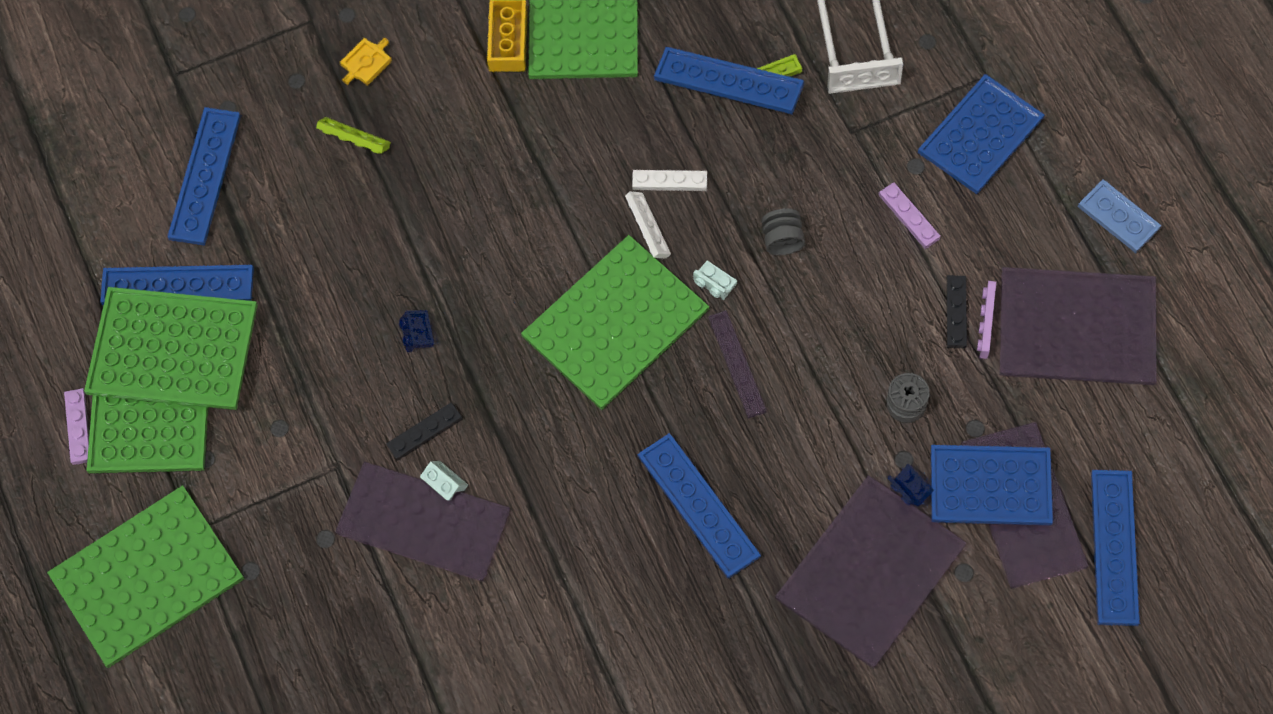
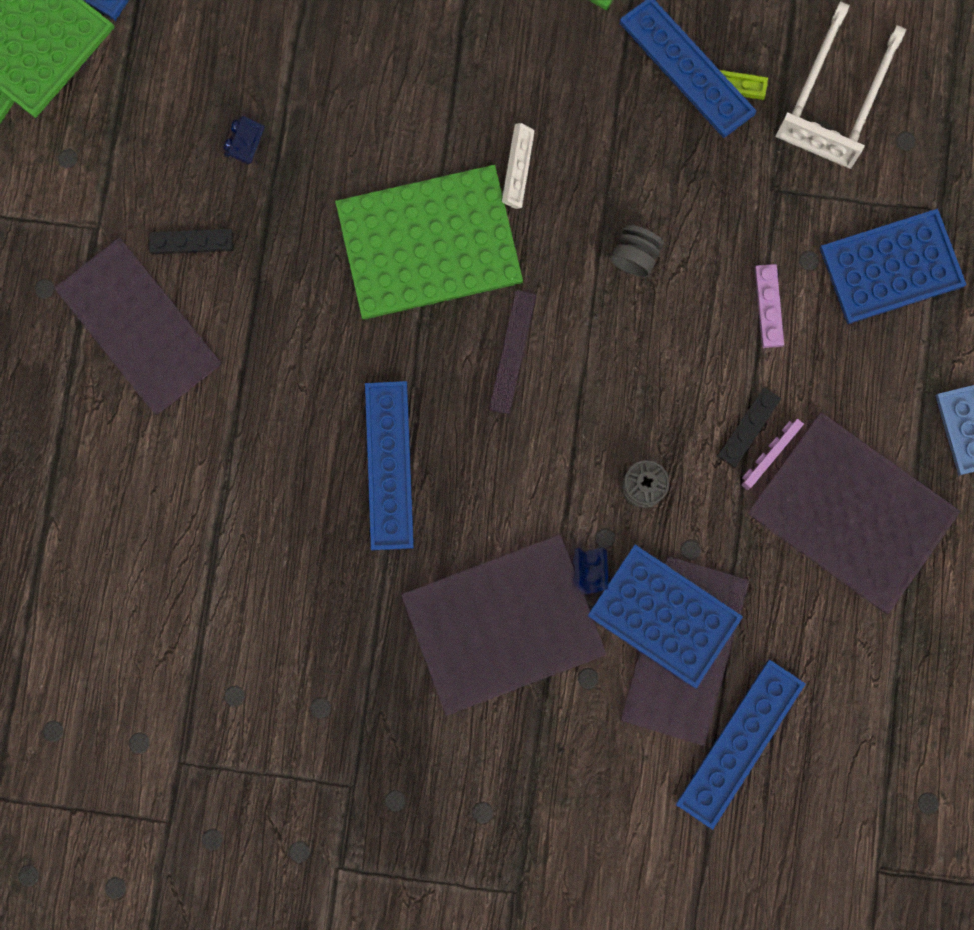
camera: 30 degrees right, 15 degrees up
light aqua bracket [420,461,468,500] -> none
white plate [632,170,707,191] -> none
light aqua bracket [693,261,737,300] -> none

